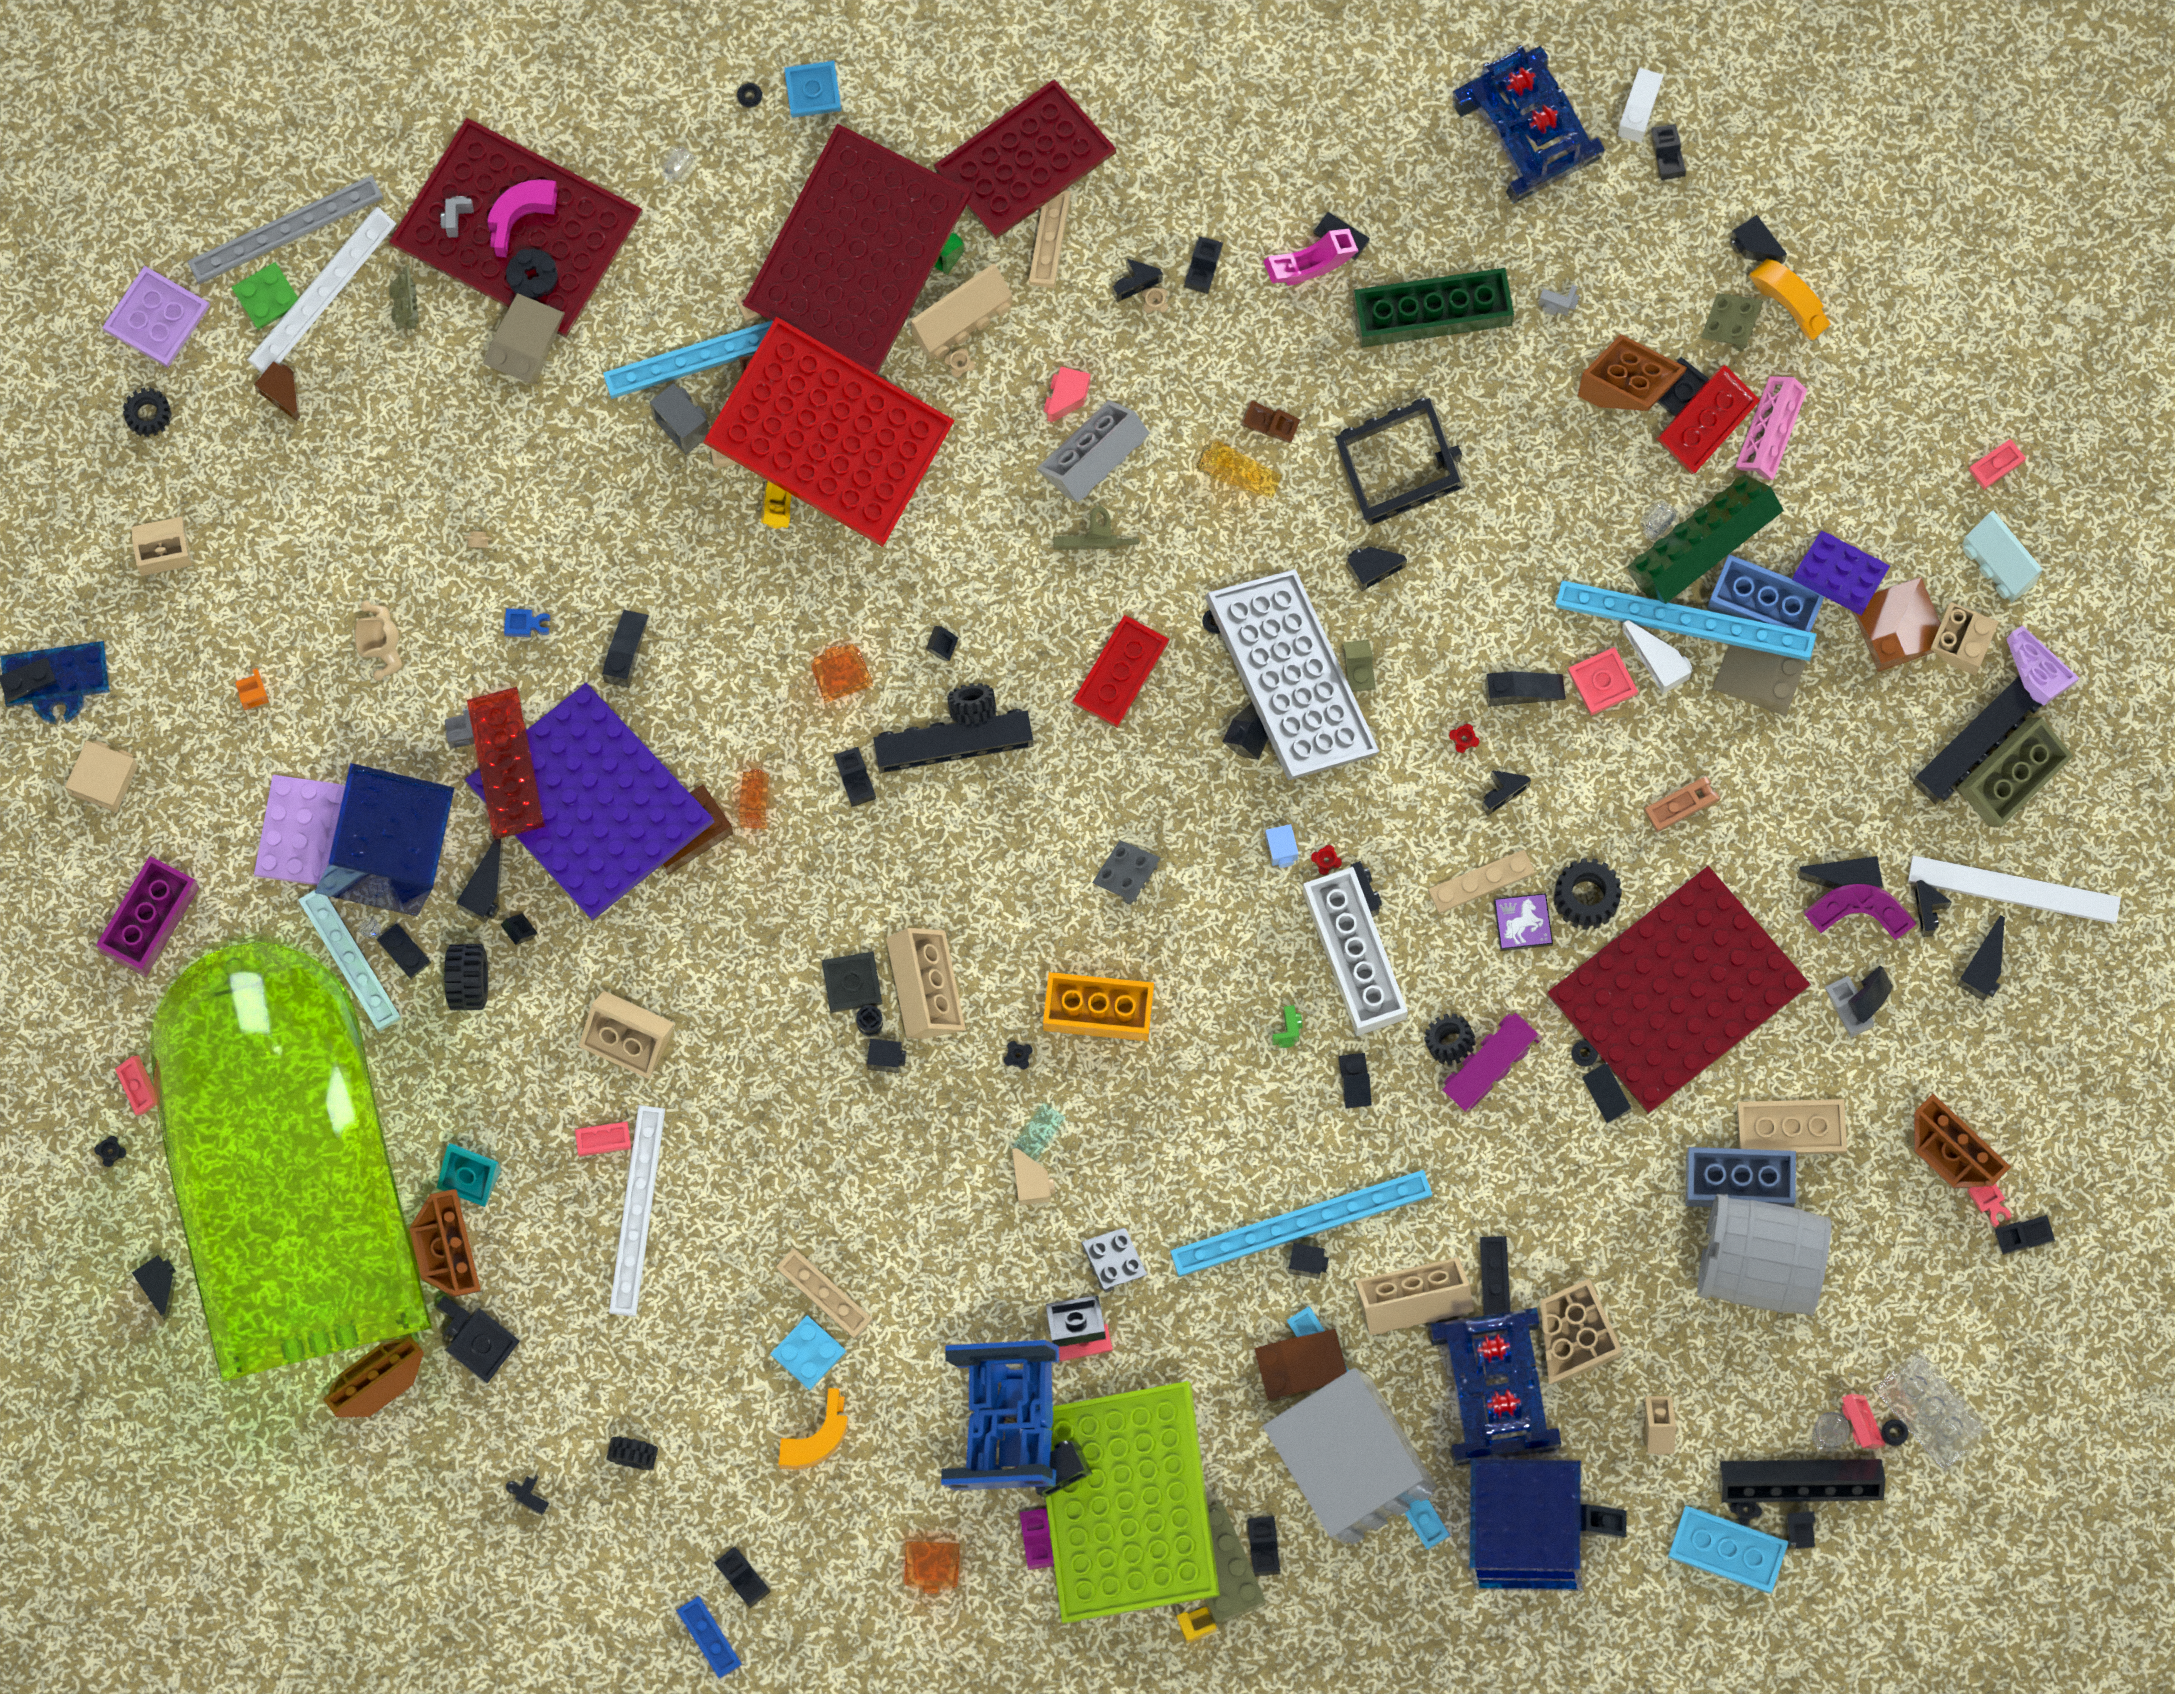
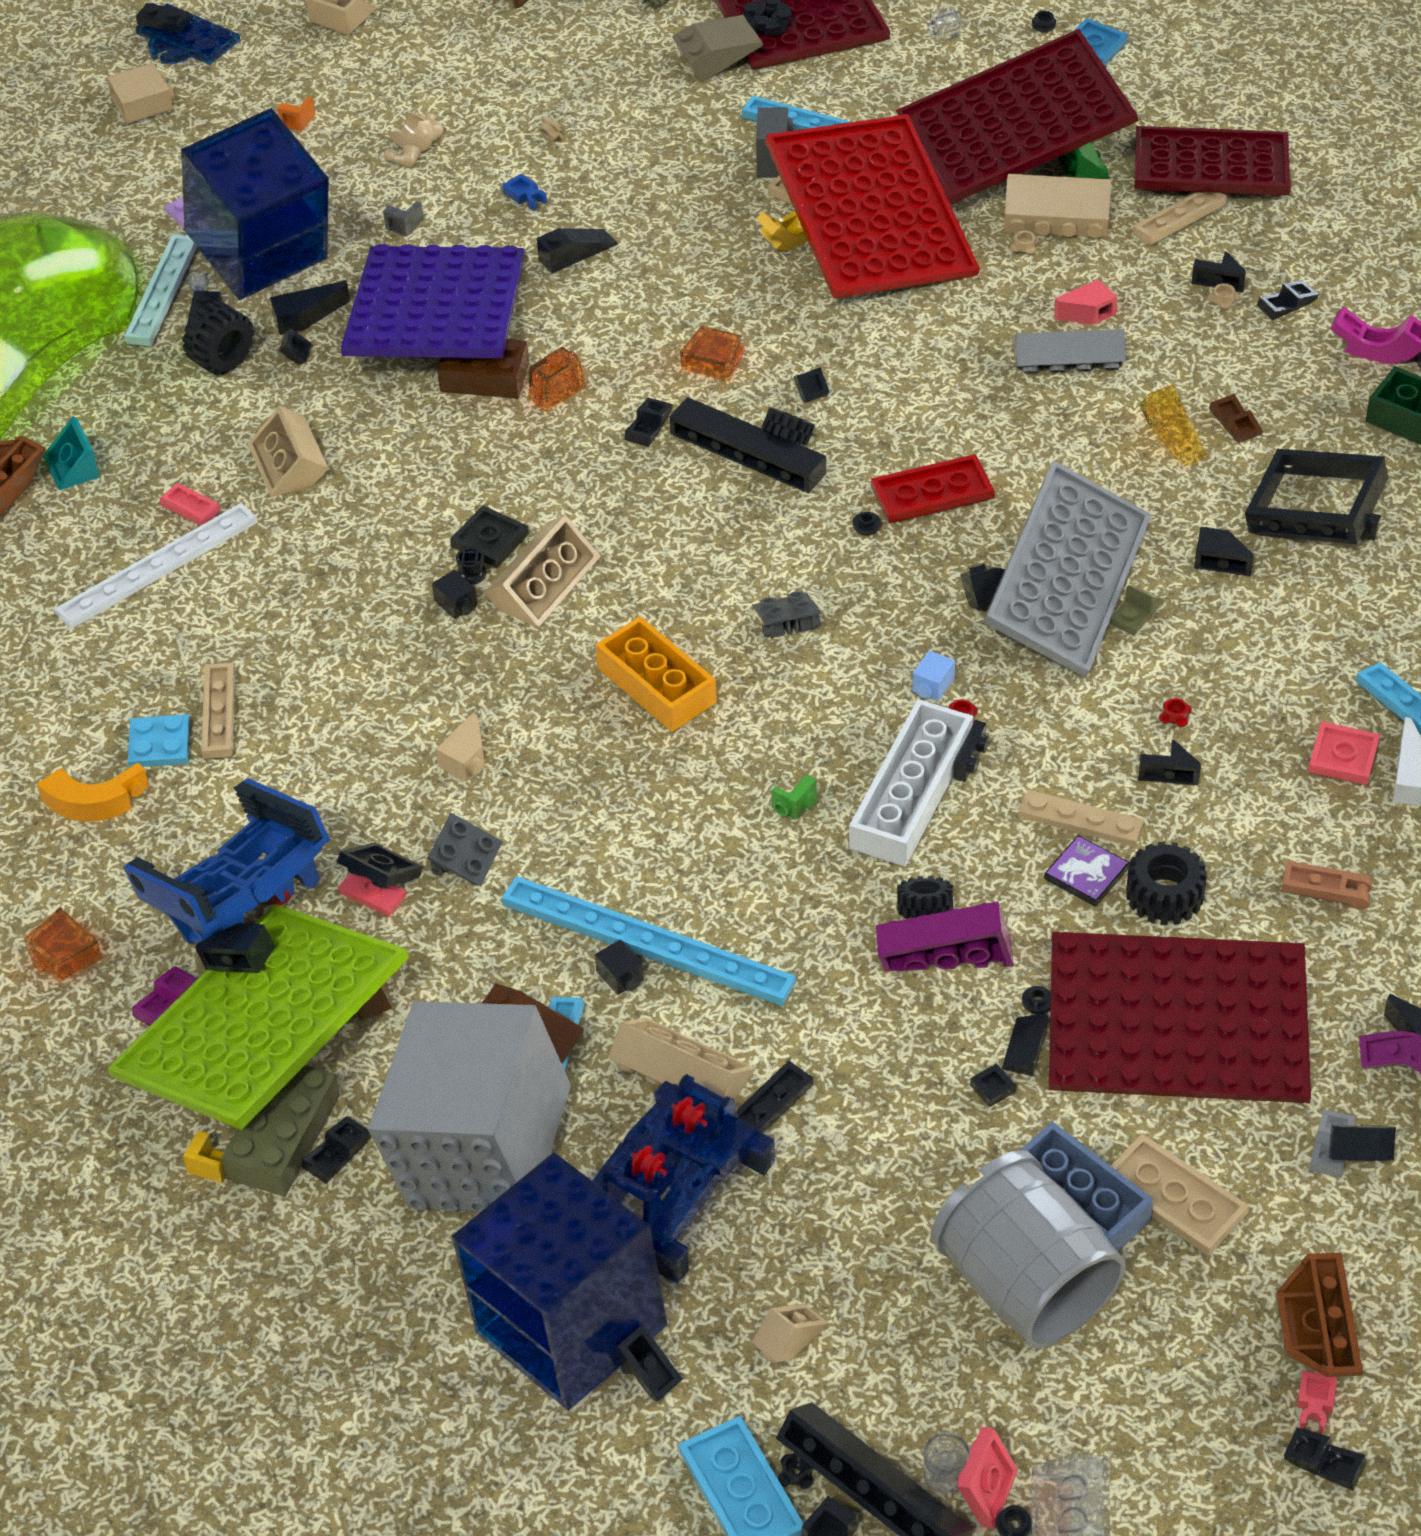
camera: 45 degrees right, 25 degrees down
magenta brick [96,856,199,977] -> none
clear red plate [467,687,546,840] -> none
black plate [1004,1041,1033,1070] -> none
clear light blue tile [1014,1103,1066,1161] -> none
olive piece [1053,506,1140,551] -> none
black slope [1338,1053,1372,1109] -> none
black slope [1485,671,1566,707] -> none
tan wedge [1540,1278,1624,1385] -> none
none -> black plate [853,512,881,536]
none -> black plate [970,1063,1016,1107]

